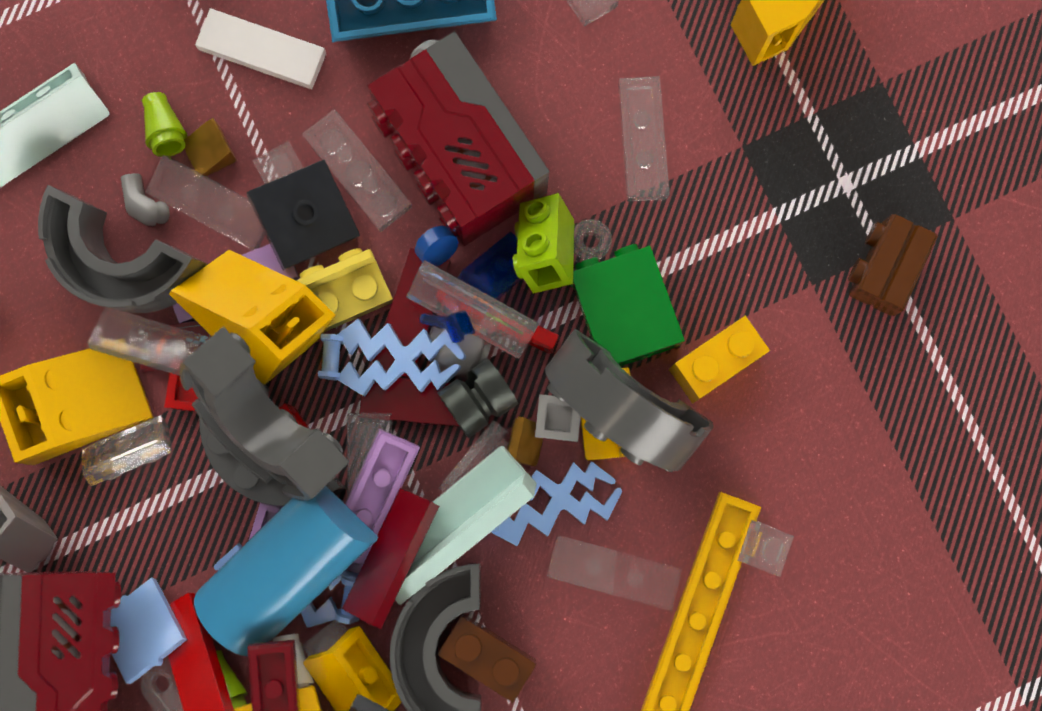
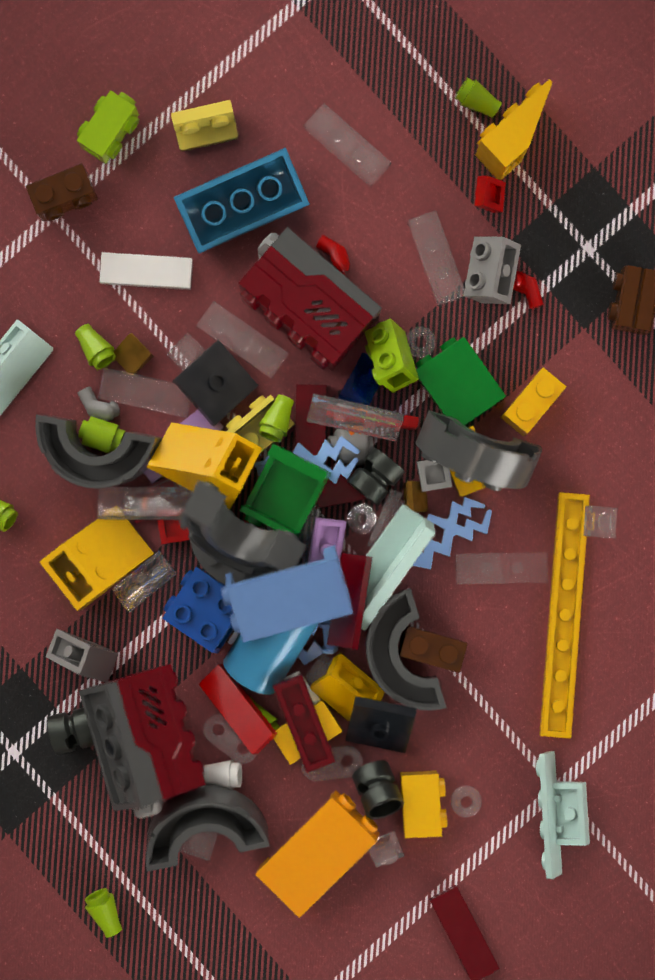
camera: 15 degrees left, 5 degrees up
light blue piece [110,578,188,684] -> none
blue tile [415,226,458,267] -> none
clear blue hand [420,311,475,343] -> none
none -> lime brick [78,416,126,454]
none -> blue brick [162,567,234,654]
none -> medium blue panel [221,545,353,643]
none -> green panel [239,444,331,538]
none -> lime cone [258,394,294,442]
none -> red arm [316,234,350,275]
none -> clear plate [347,504,377,534]
none -> light grey brick [464,237,521,304]
none -> red plate [474,175,506,213]
none -> red arm [513,271,544,309]

